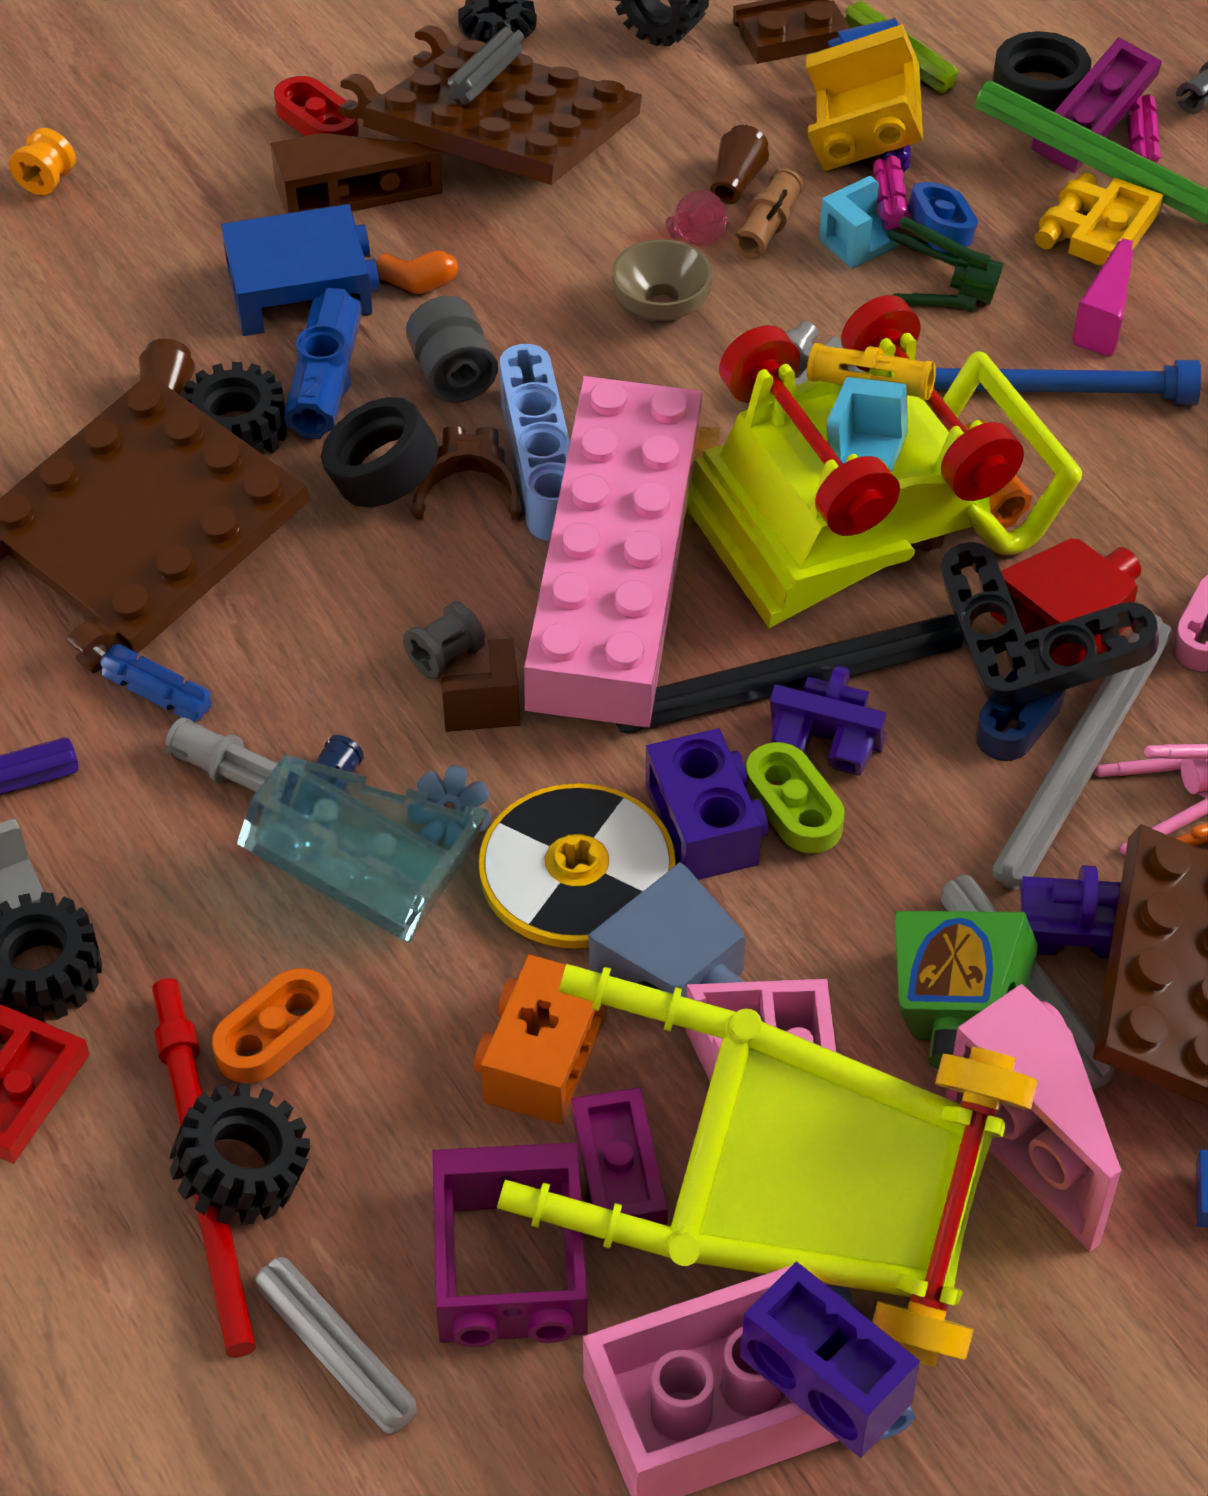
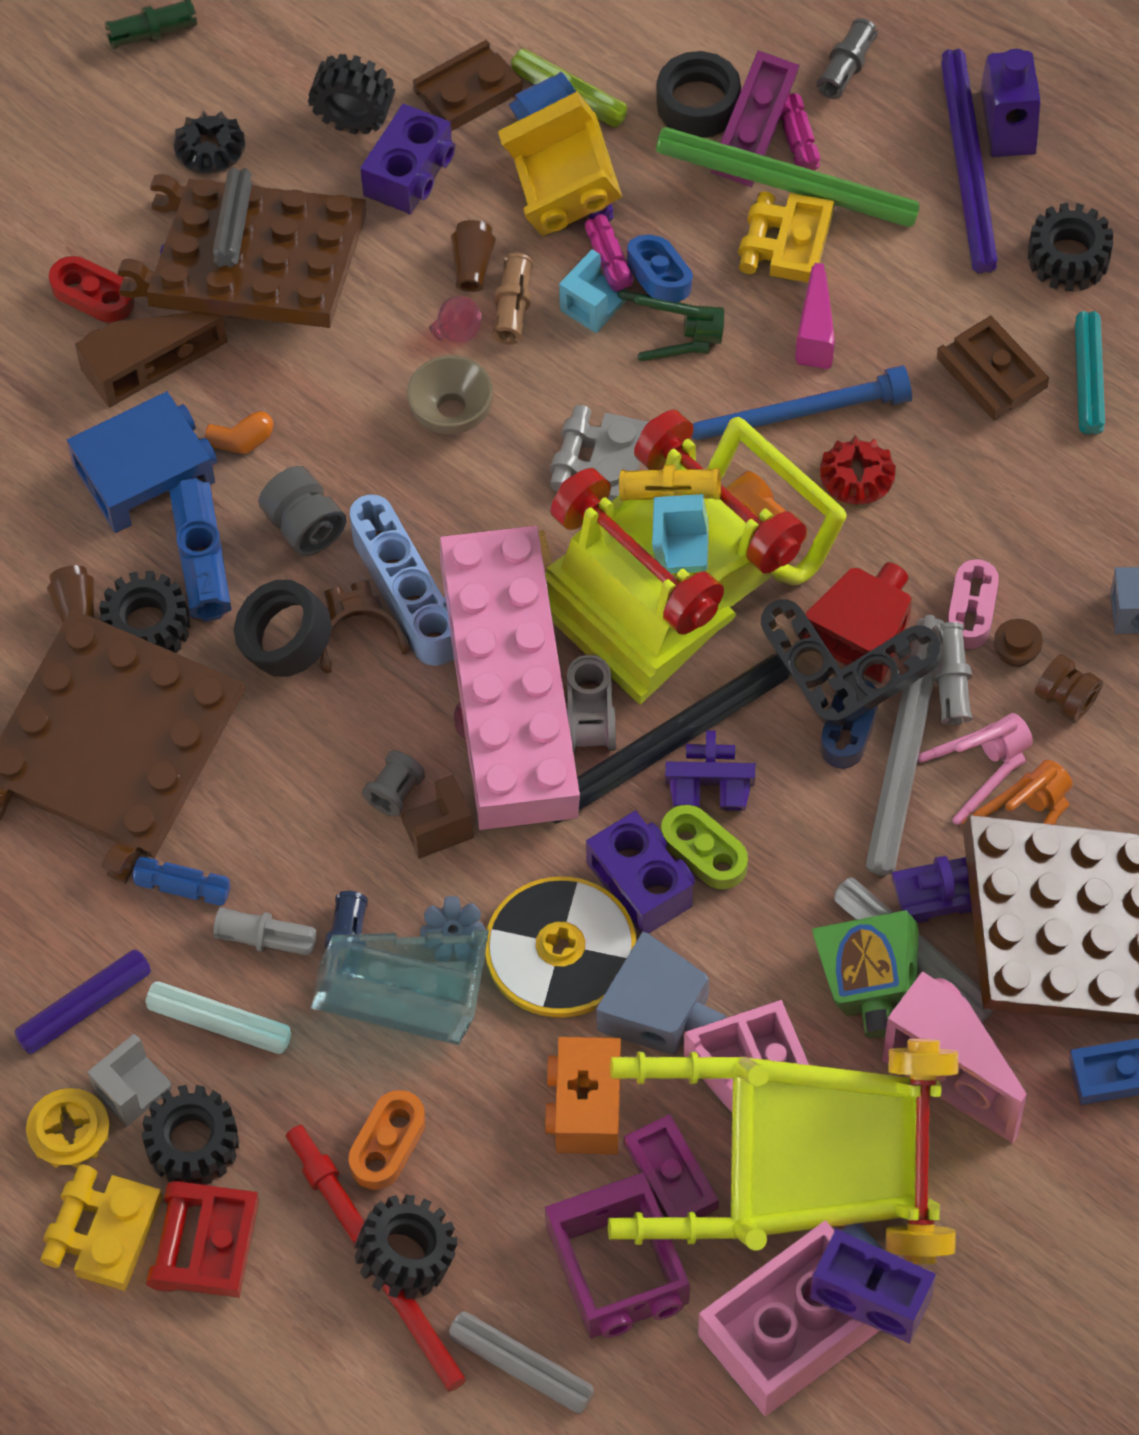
camera: 15 degrees left, 10 degrees up
none -> light aqua axle [145,981,291,1054]
none -> dark purple brick [360,103,455,215]
none -> light grey piece [566,655,616,752]
none -> red gear [820,435,896,505]
none -> light grey pin [932,622,973,725]

